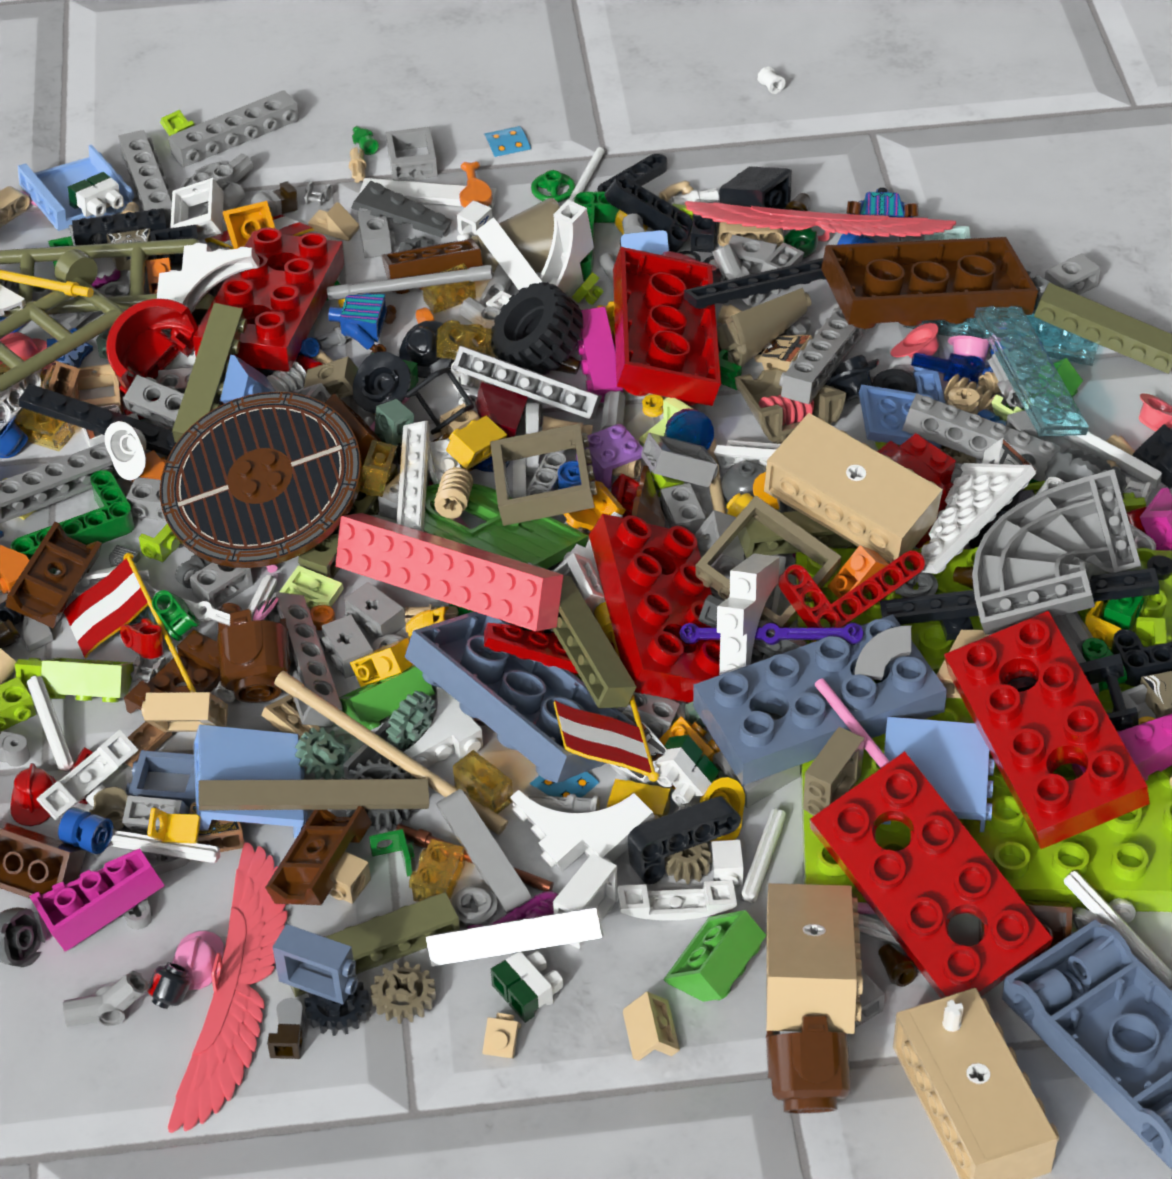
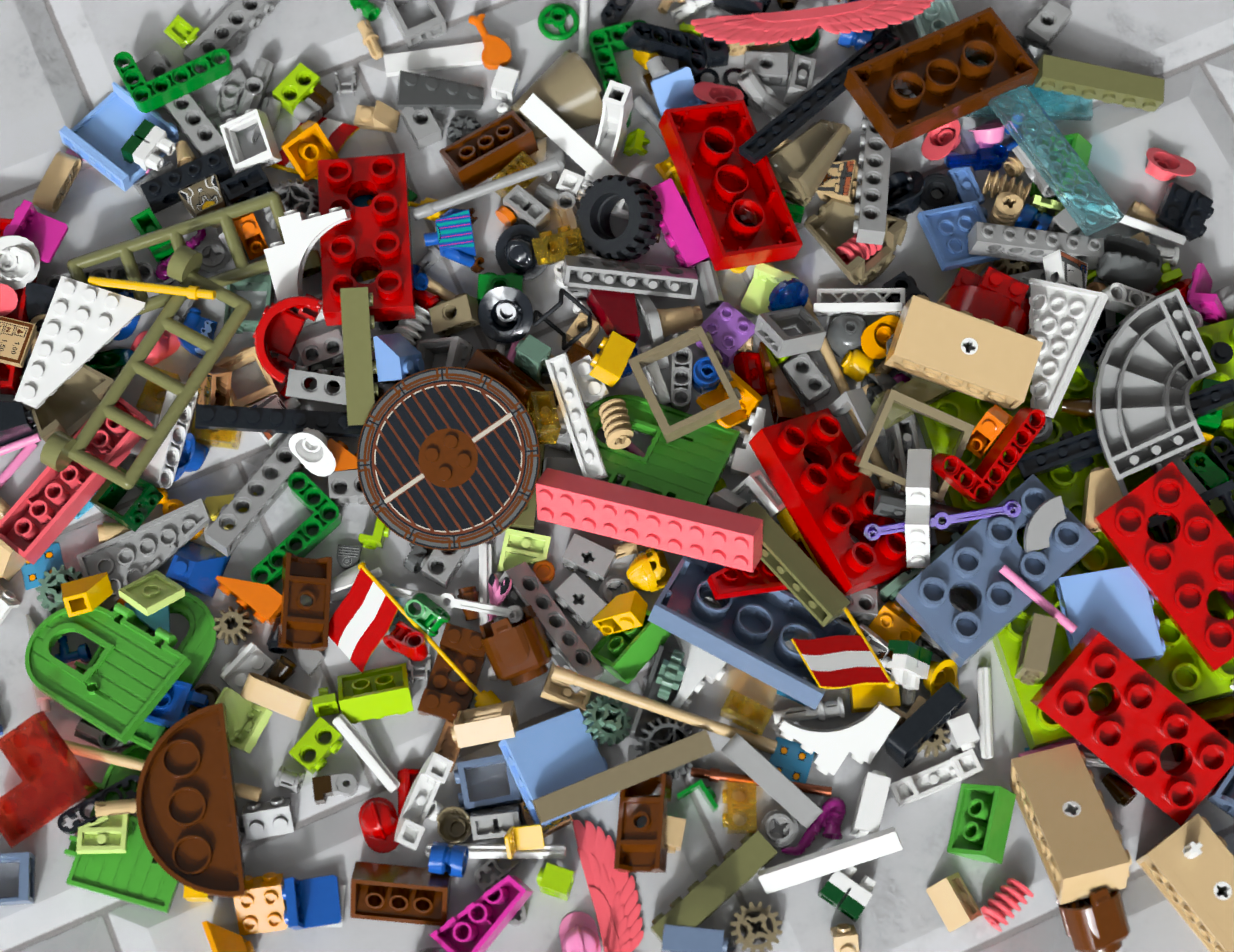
camera: 20 degrees left, 25 degrees up
none -> green beam [113,48,233,113]
none -> lime brick [272,62,322,116]
none -> light grey brick [503,184,550,232]
none -> lime brick [536,863,575,901]
none -> dark azure sticker [769,737,815,783]
none -> coral piece [980,878,1034,932]

